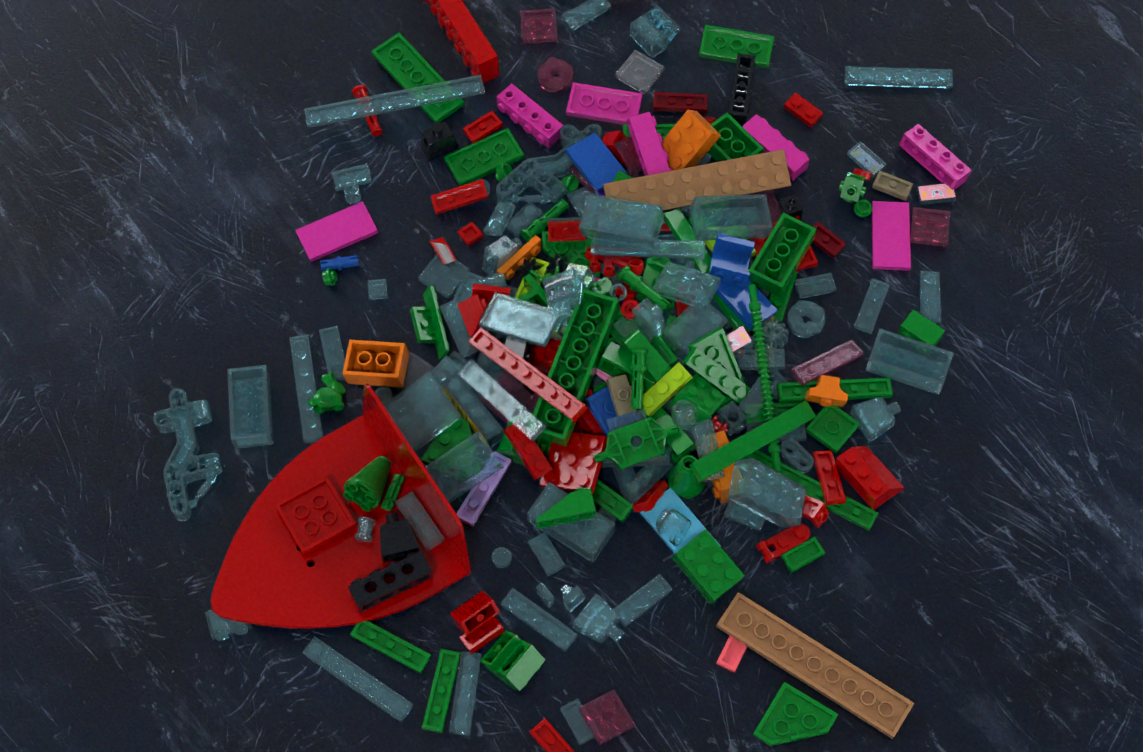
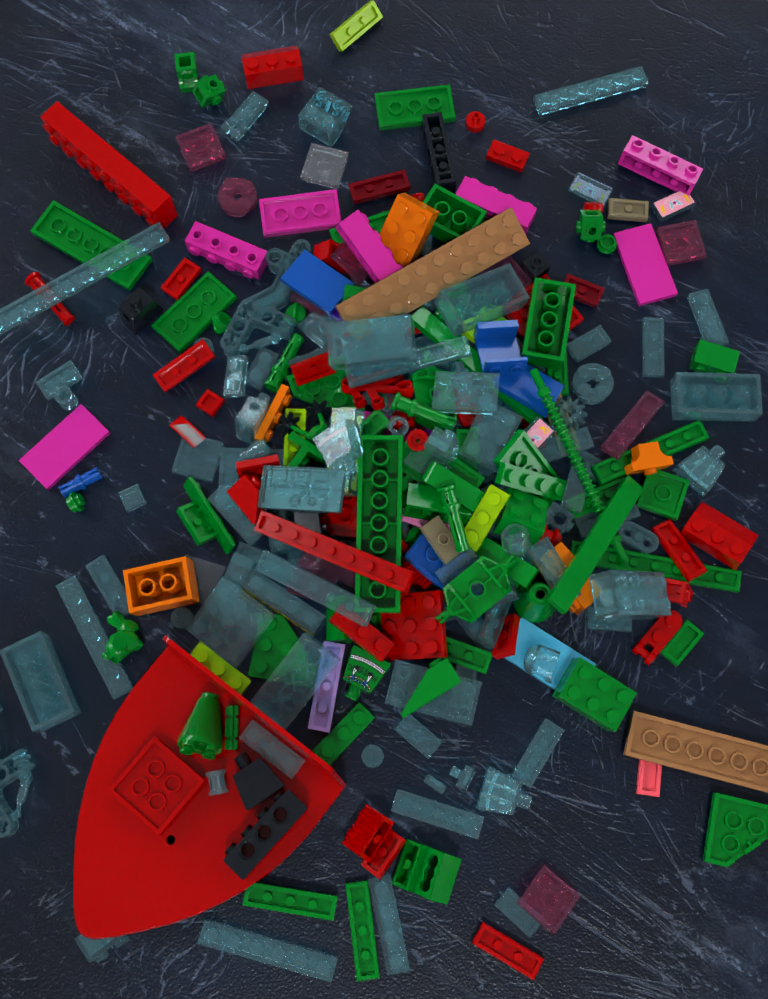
camera: 20 degrees left, 10 degrees up
none -> green plate [313,702,375,765]
none -> green torso [343,645,391,702]
none -> red tile [466,111,485,133]

